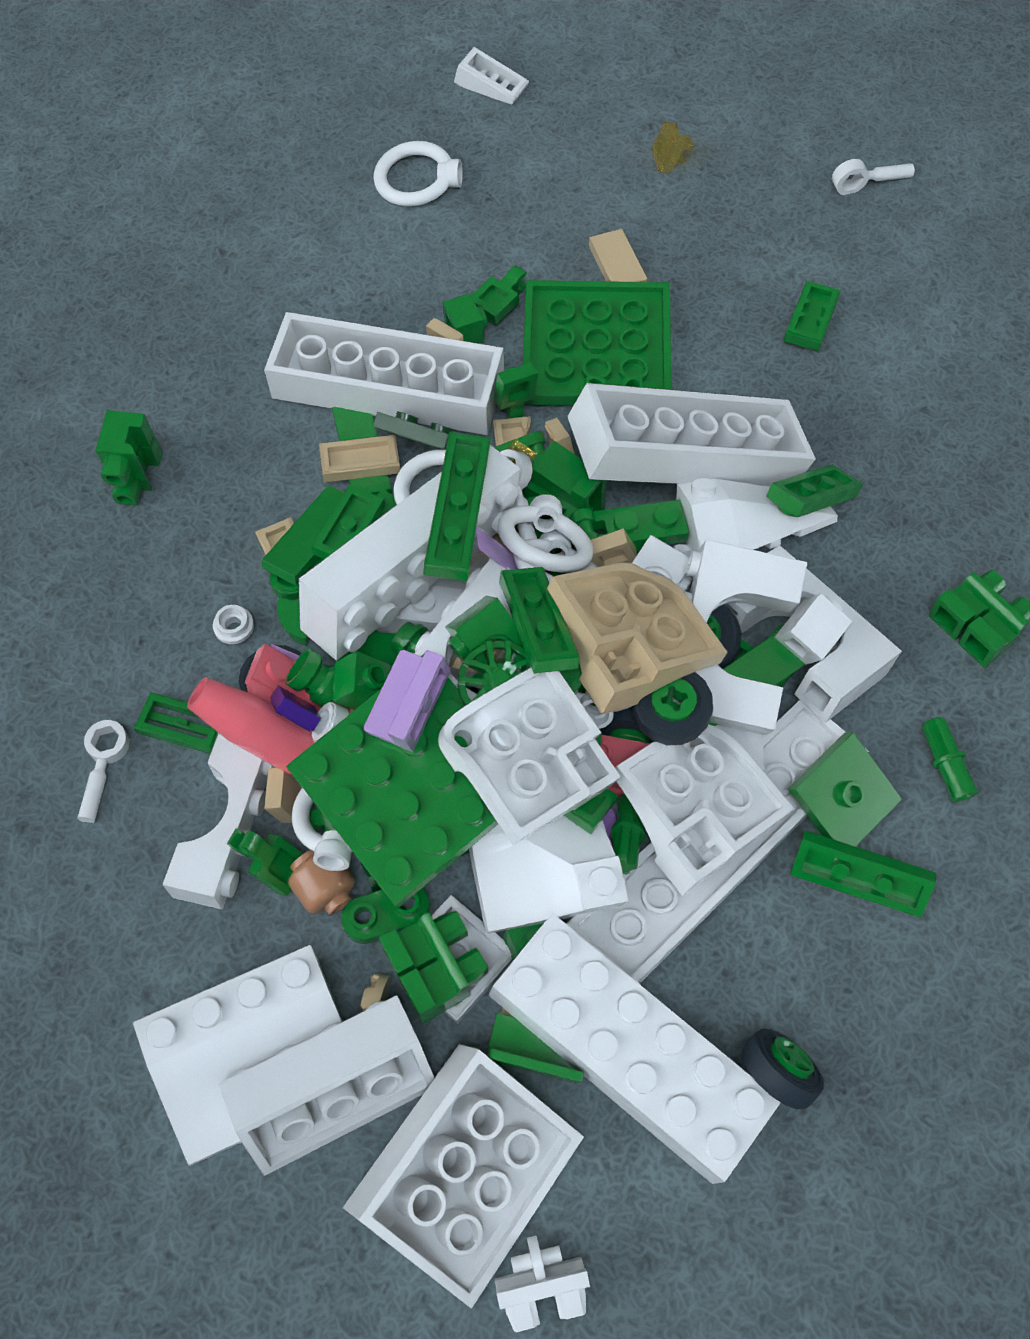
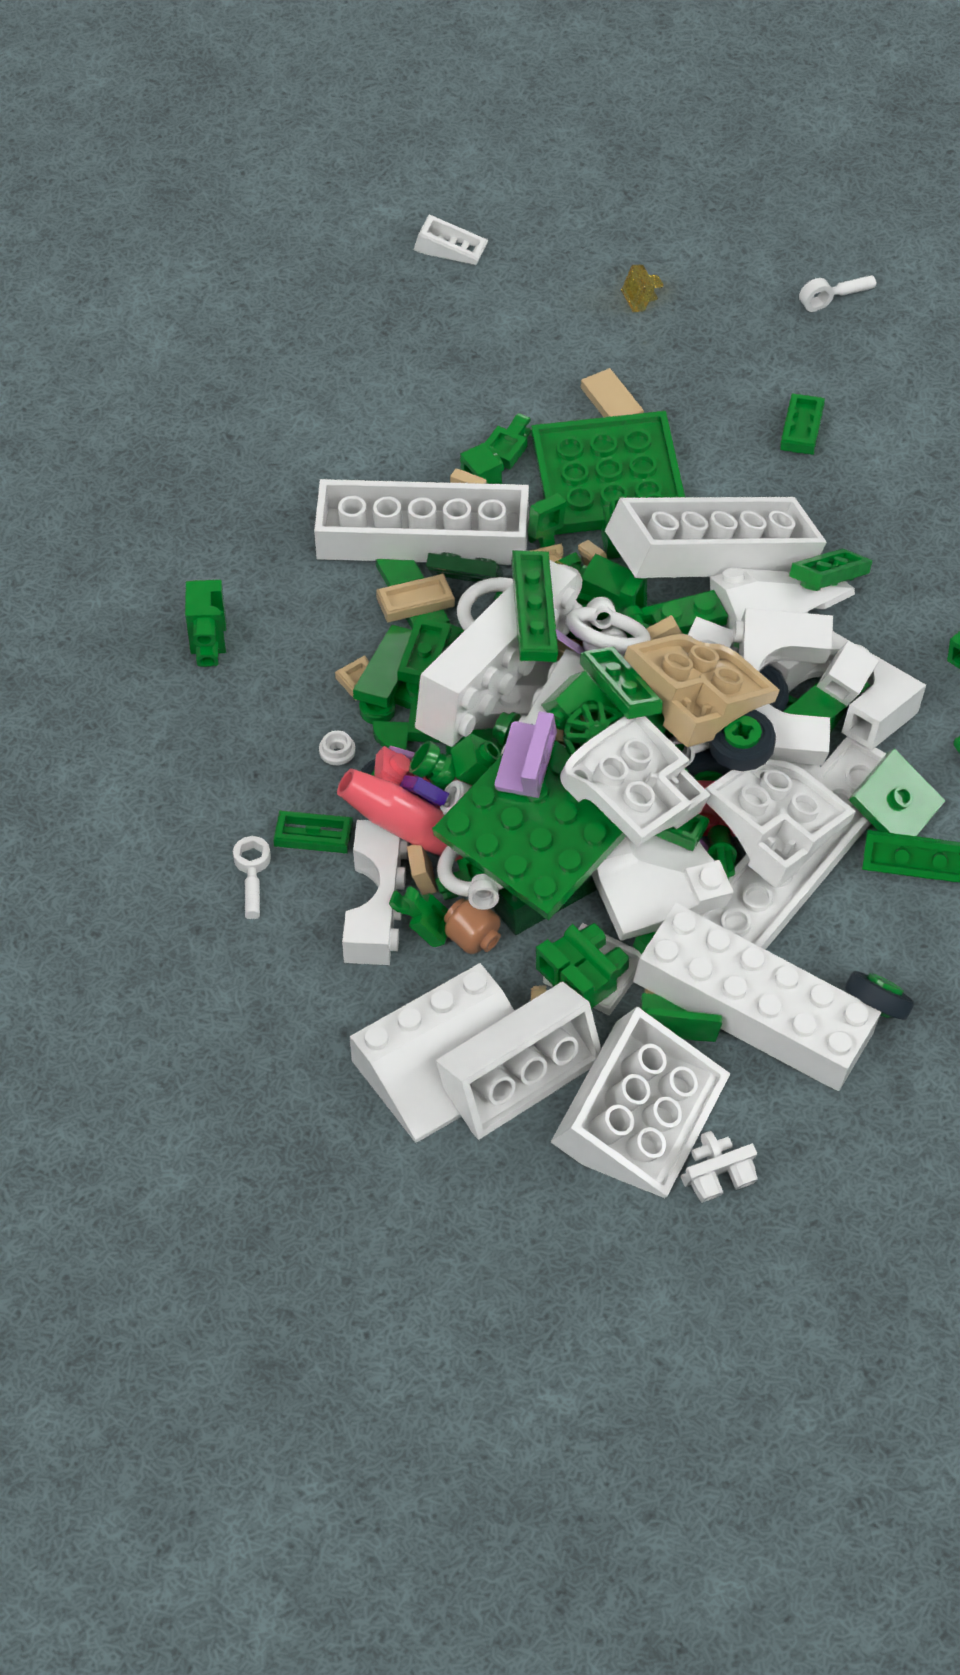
camera: 10 degrees left, 10 degrees down
green plate [341,888,430,944] -> none
white piece [374,141,463,207] -> none

